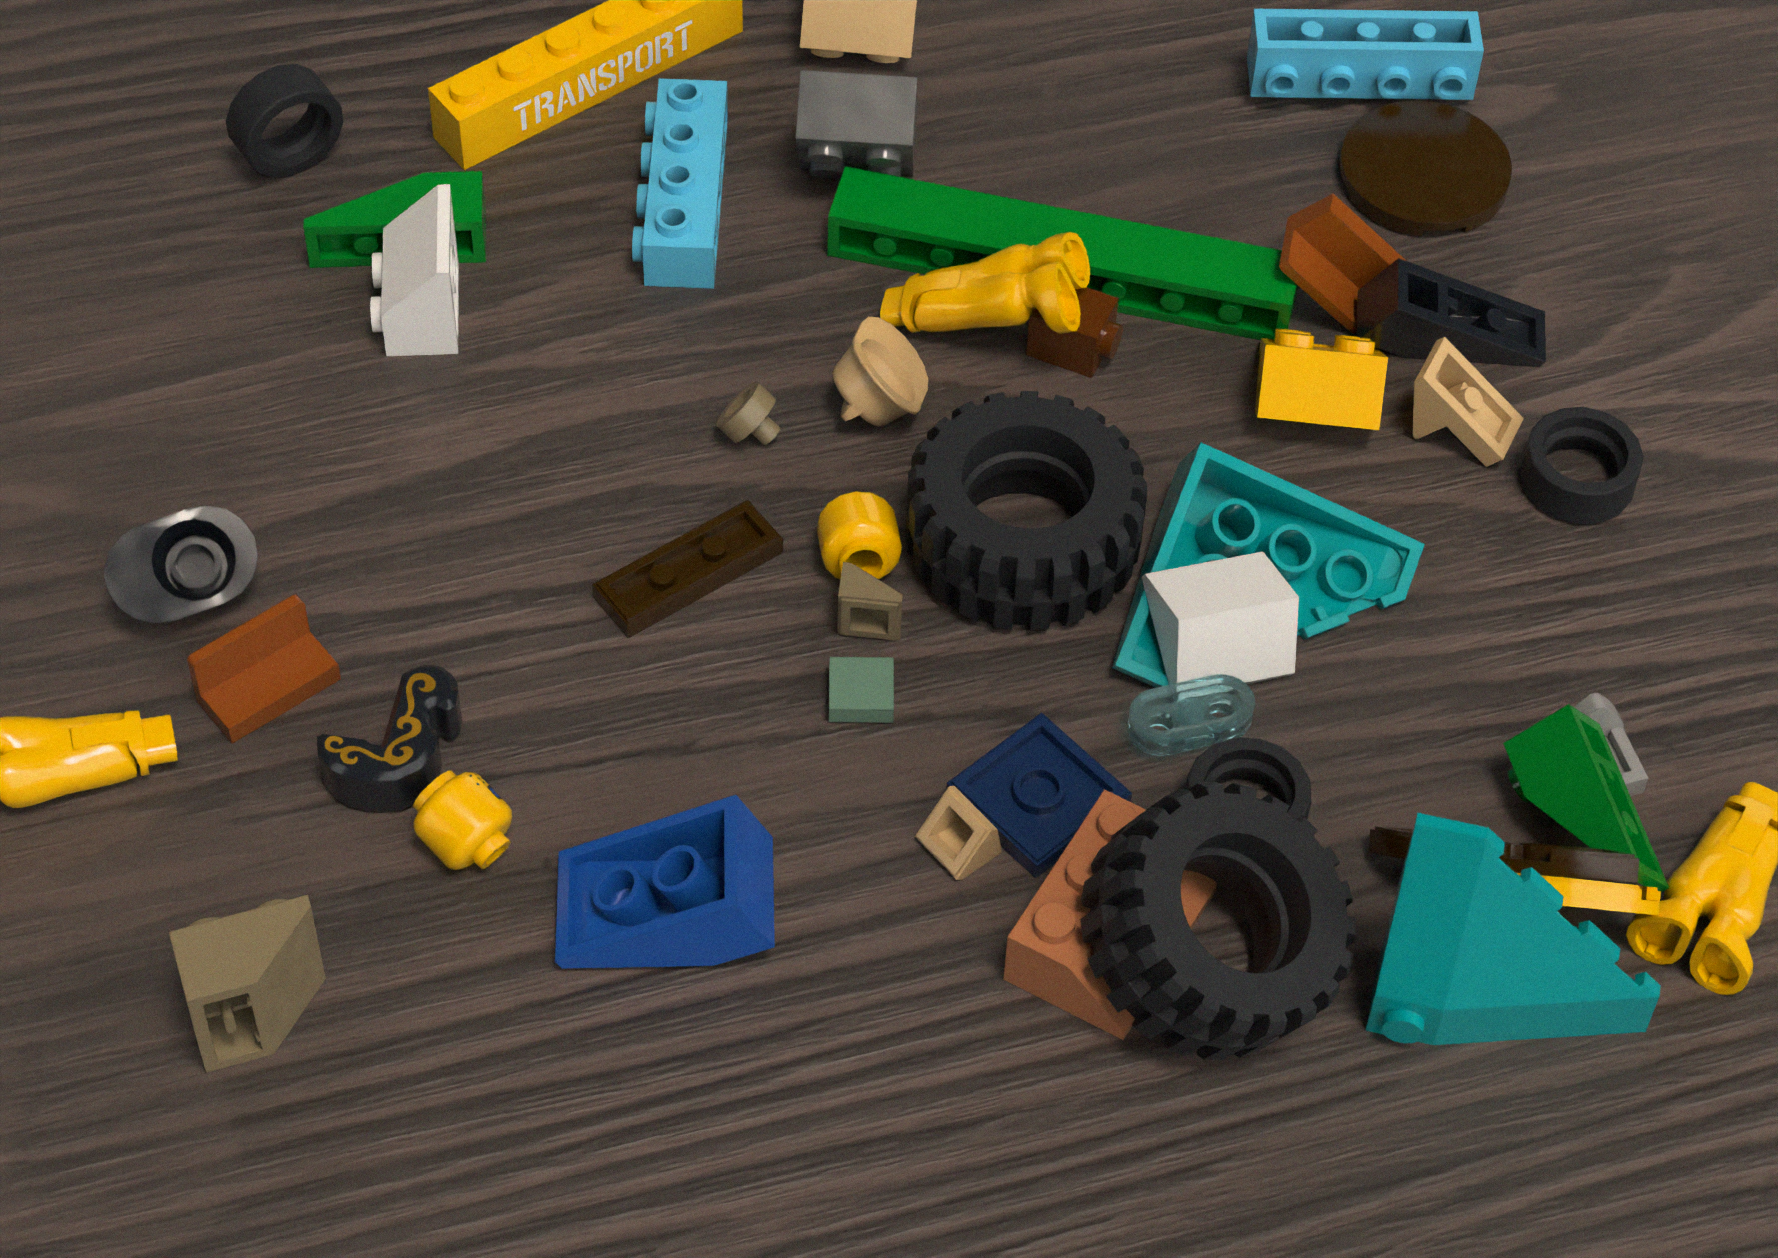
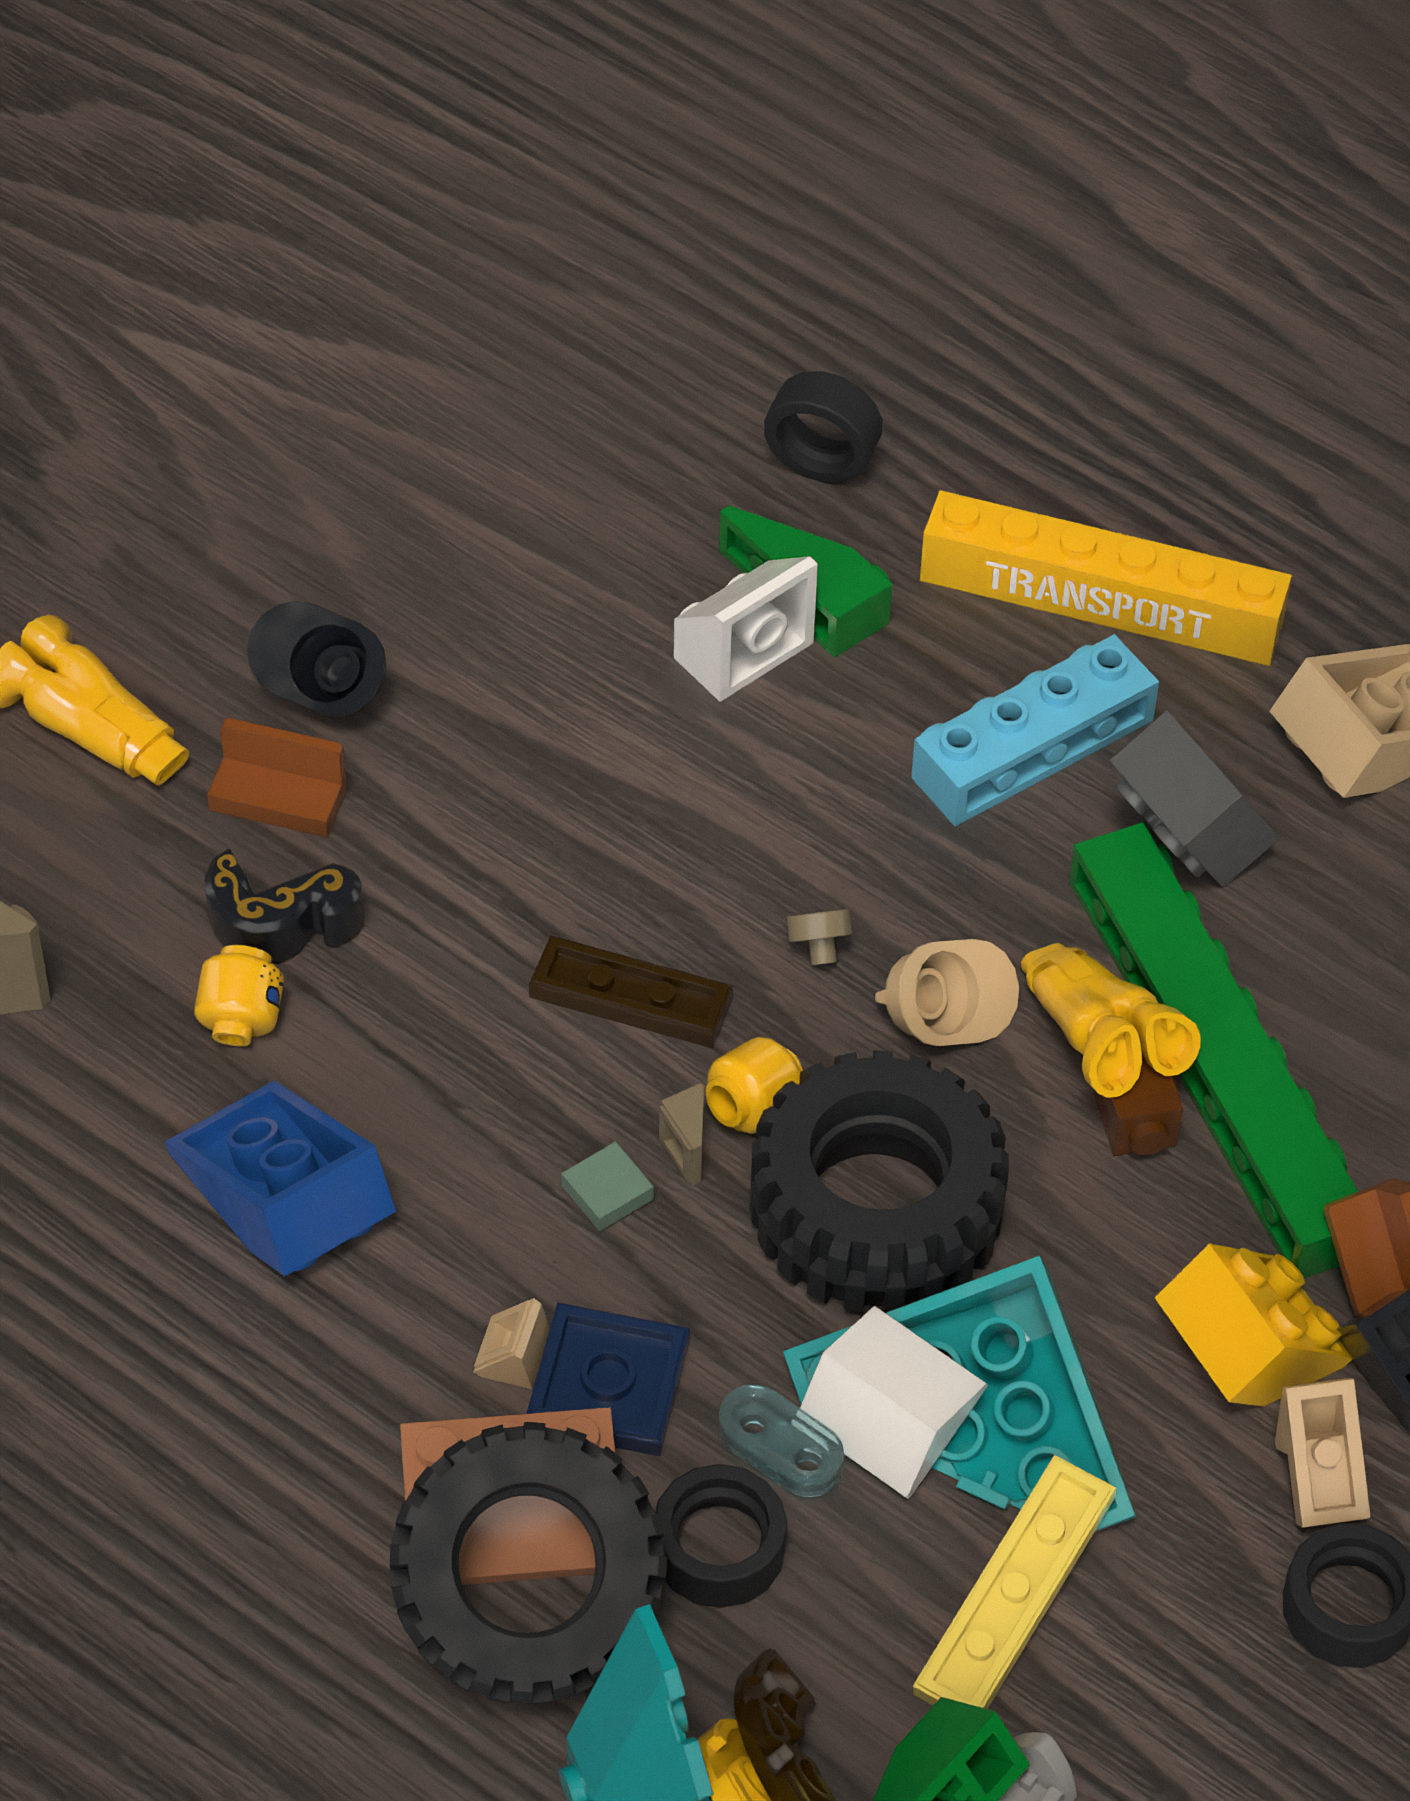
camera: 55 degrees right, 0 degrees up
none -> light yellow tile [913,1455,1116,1709]

